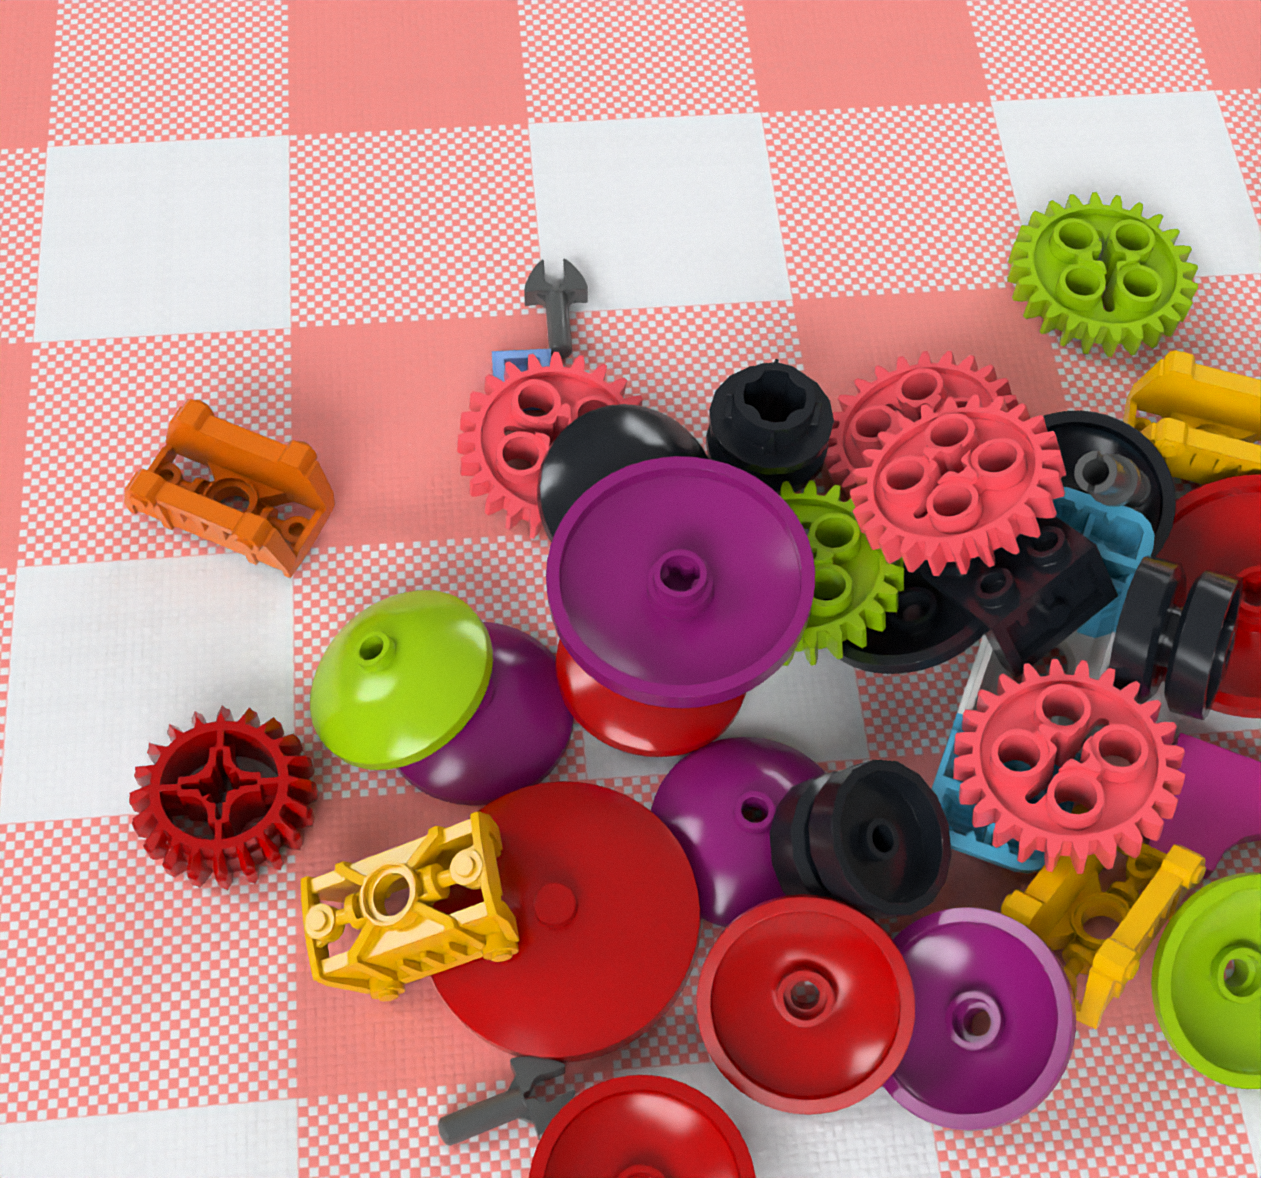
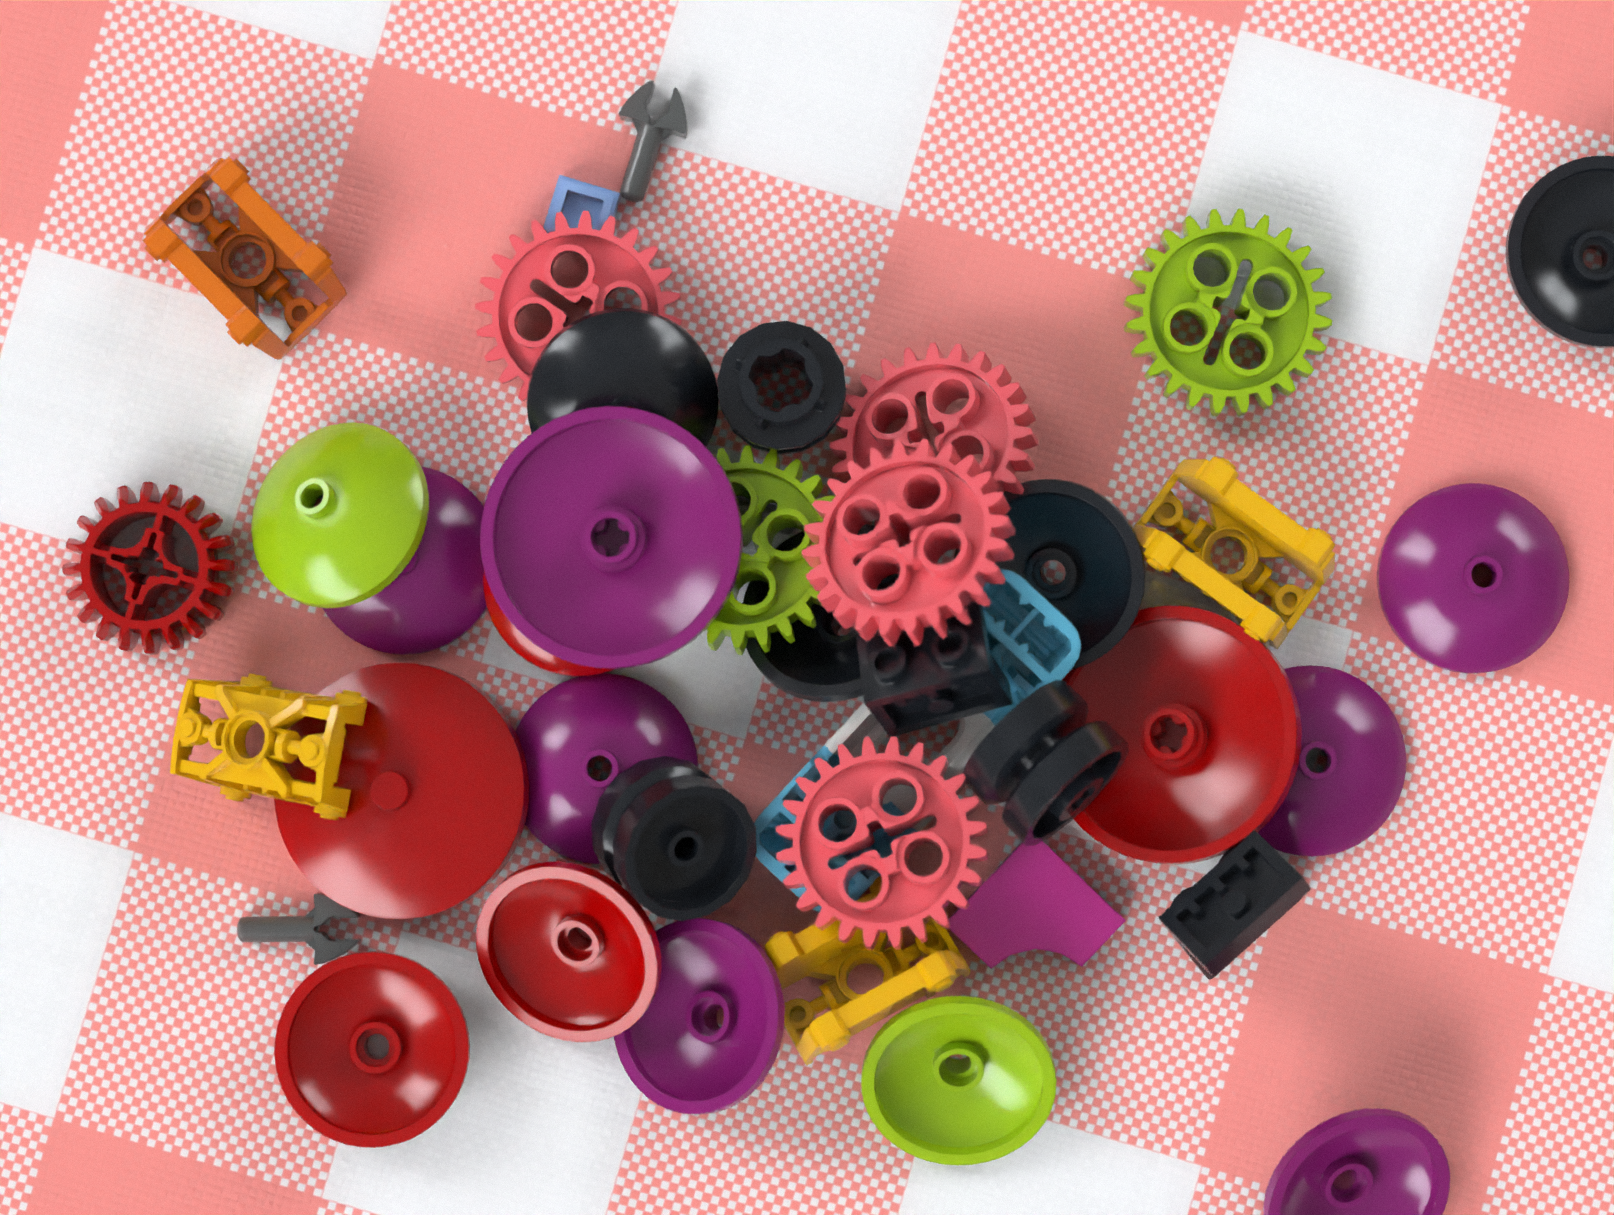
camera: 30 degrees right, 25 degrees up
dark grey pin [1074,451,1151,508] -> none

